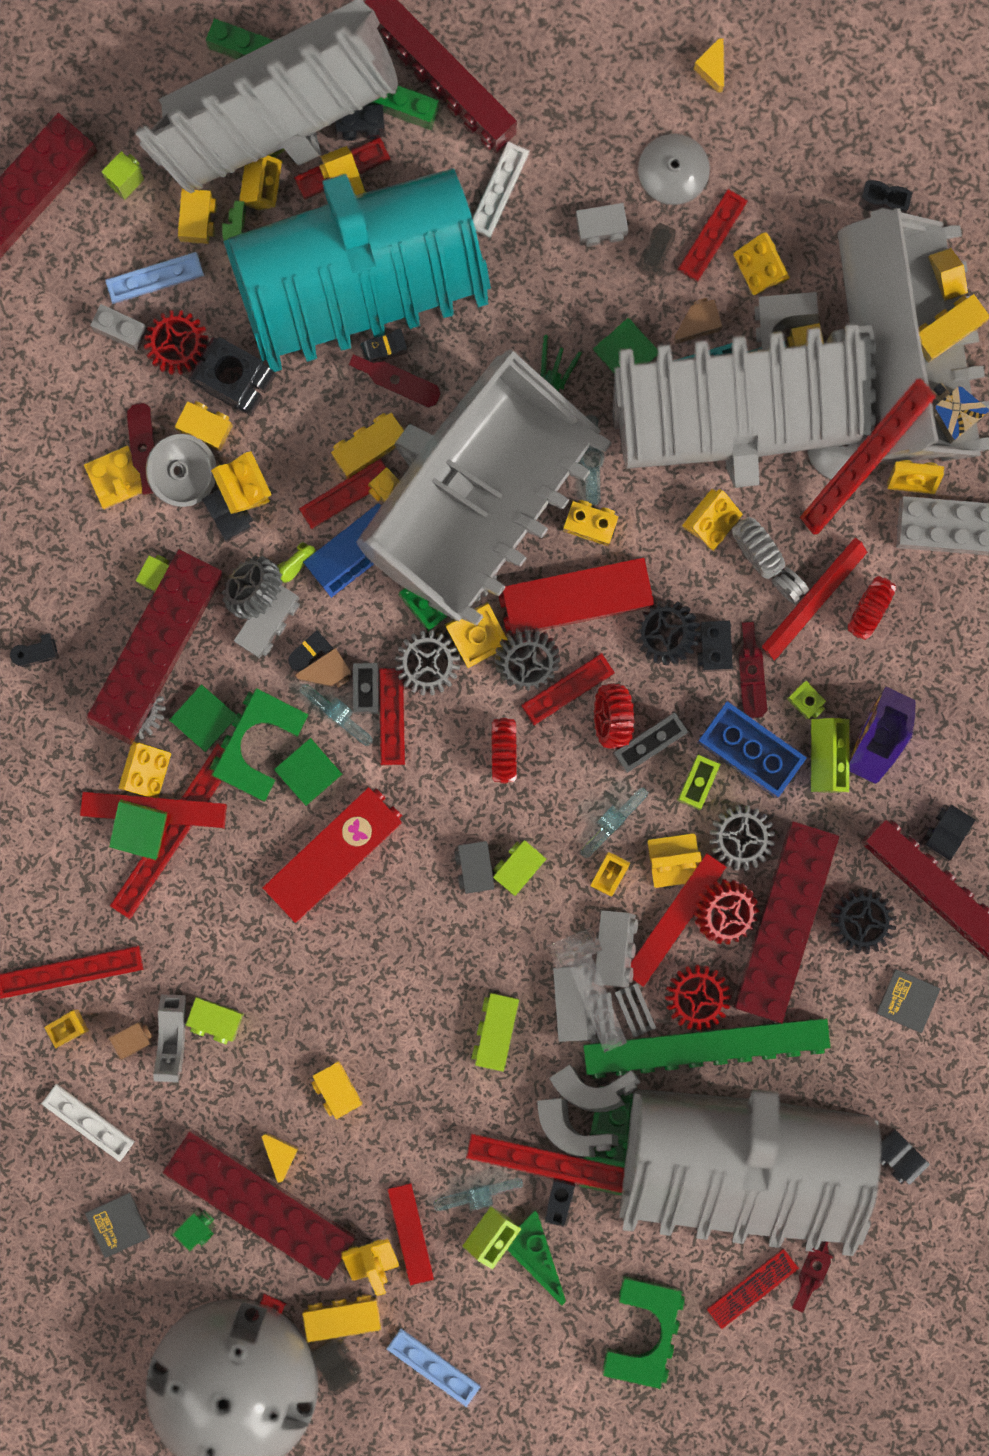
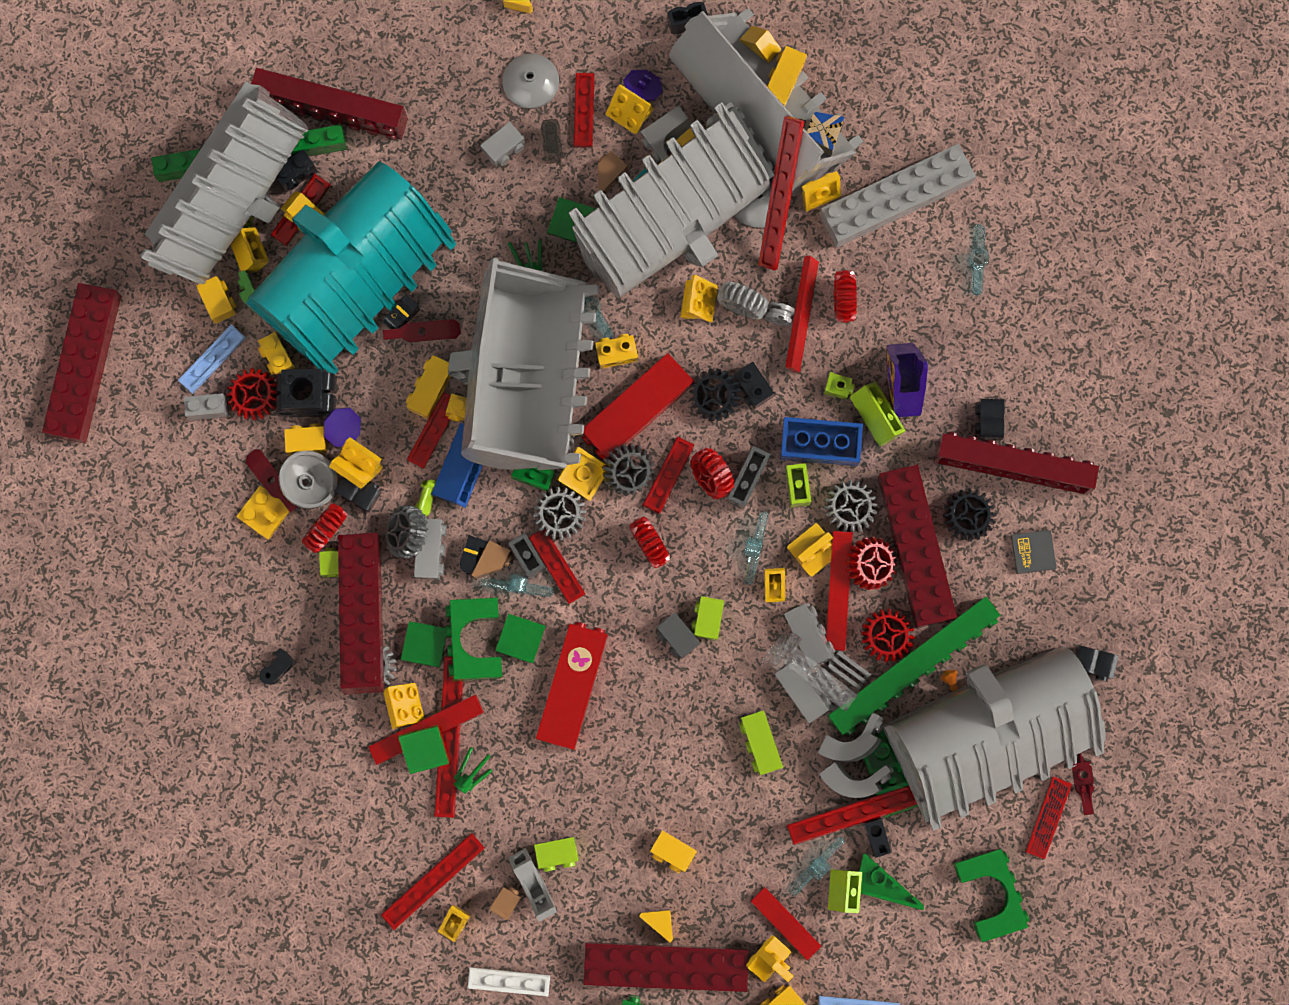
camera: 25 degrees left, 5 degrees down
lime brick [101,151,144,200] -> none
white tile [472,142,529,238] -> none
dark red piece [738,622,768,718] -> none
none -> yellow brick [258,332,296,375]
none -> red gear [302,503,347,553]
none -> dark purple piece [324,407,361,447]
none -> green plant [453,747,492,794]
none -> dark purple piece [623,70,663,101]
none -> orange rock [939,669,959,692]

